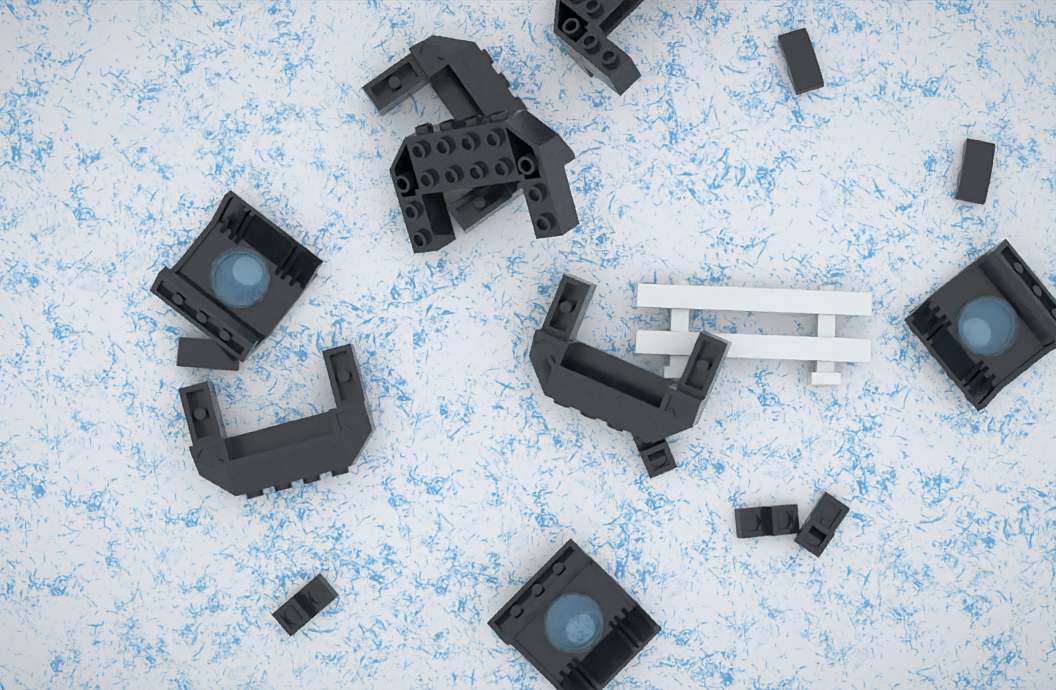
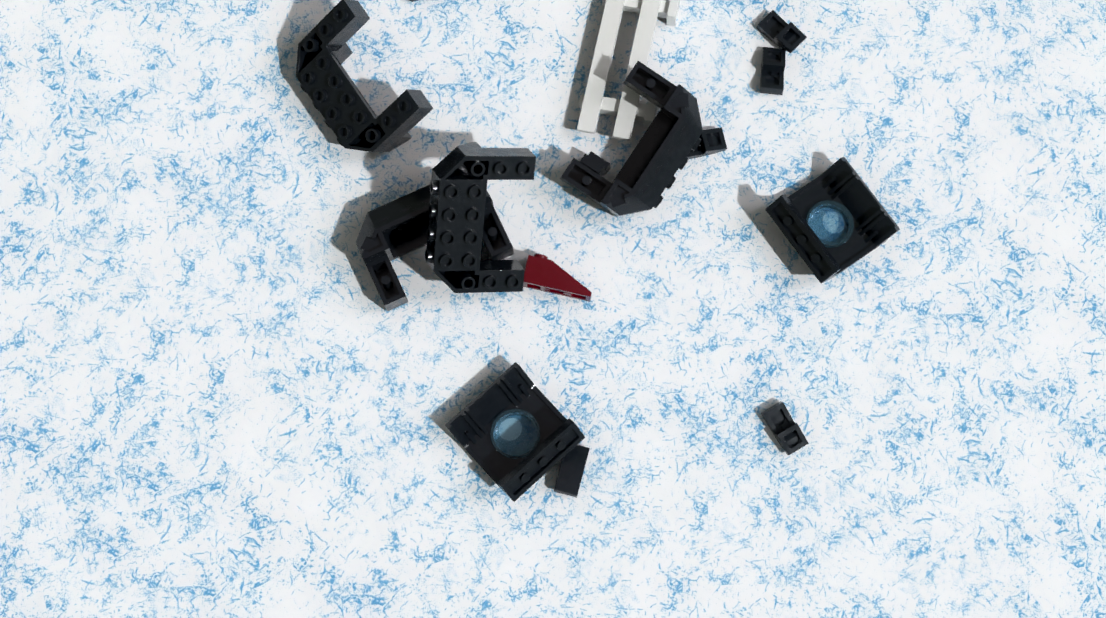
camera: 80 degrees left, 10 degrees down
black wedge [178,343,376,499] -> none
none -> dark red slope [523,254,592,302]
none -> black slope [580,151,610,176]

